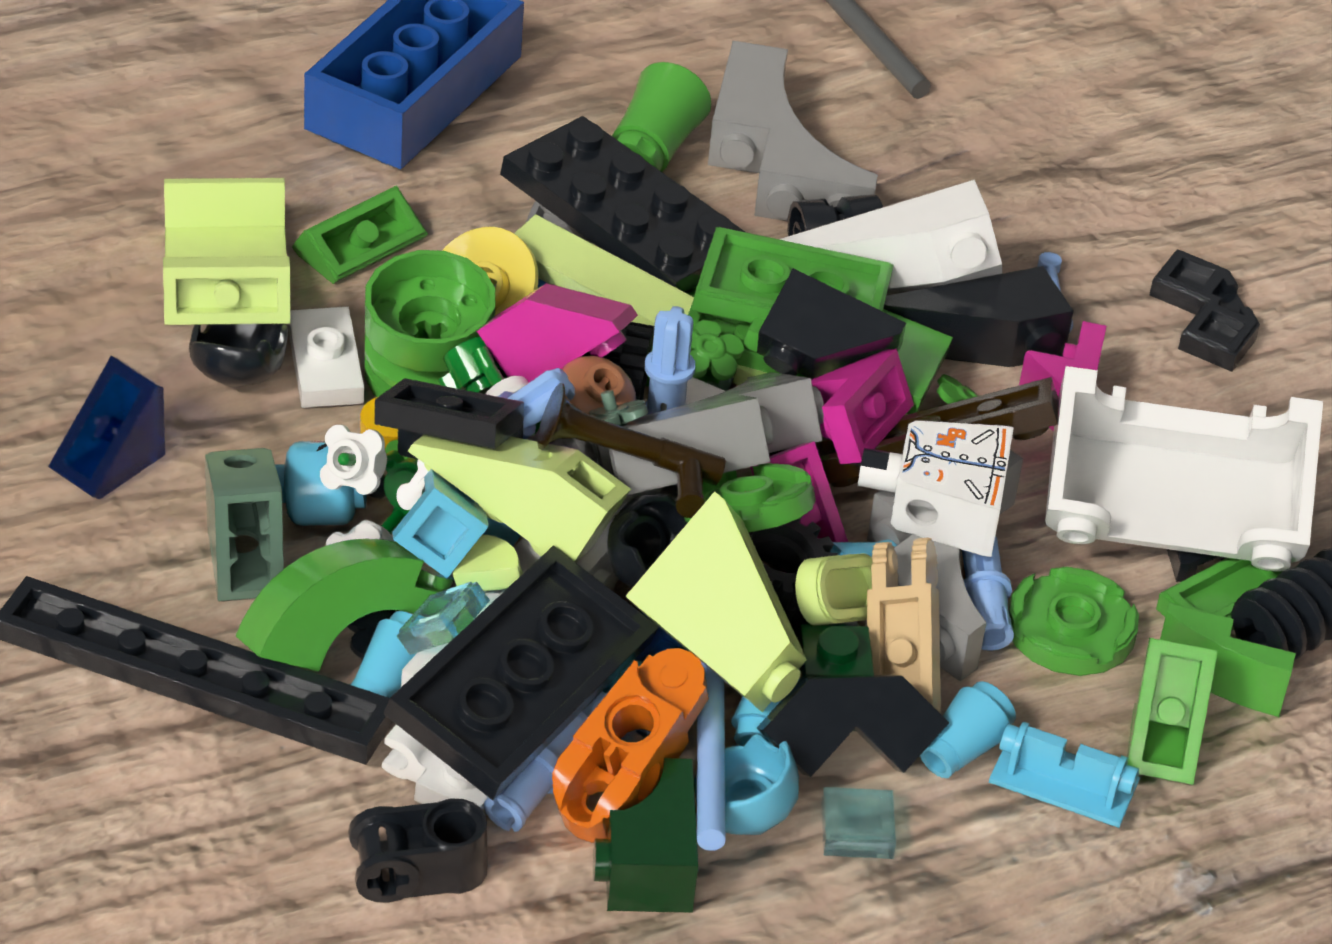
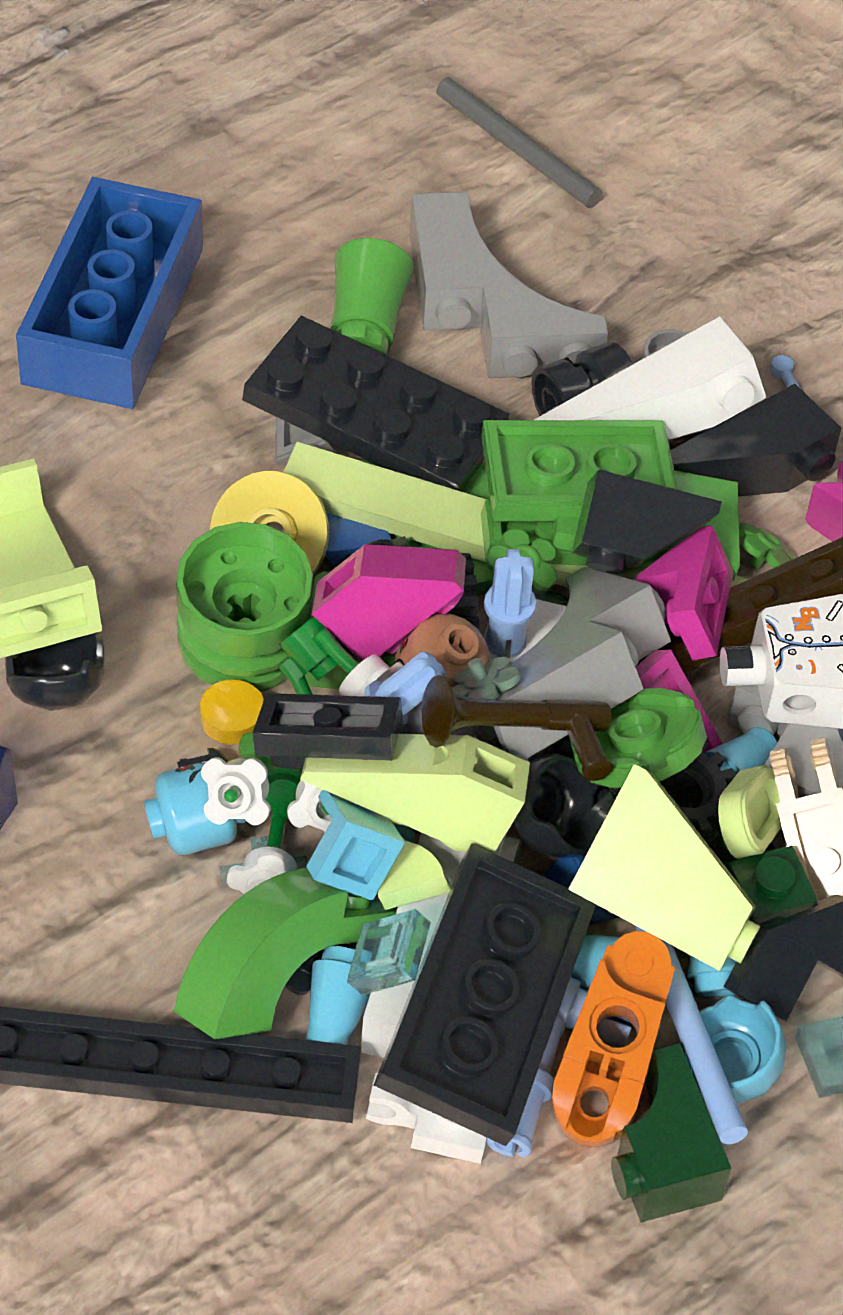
camera: 15 degrees left, 10 degrees up
sand green torso [205,448,284,601] -> none
white plate [288,306,364,408] -> none
bright green slope [292,185,428,284] -> none
black piece [348,798,488,903] -> none

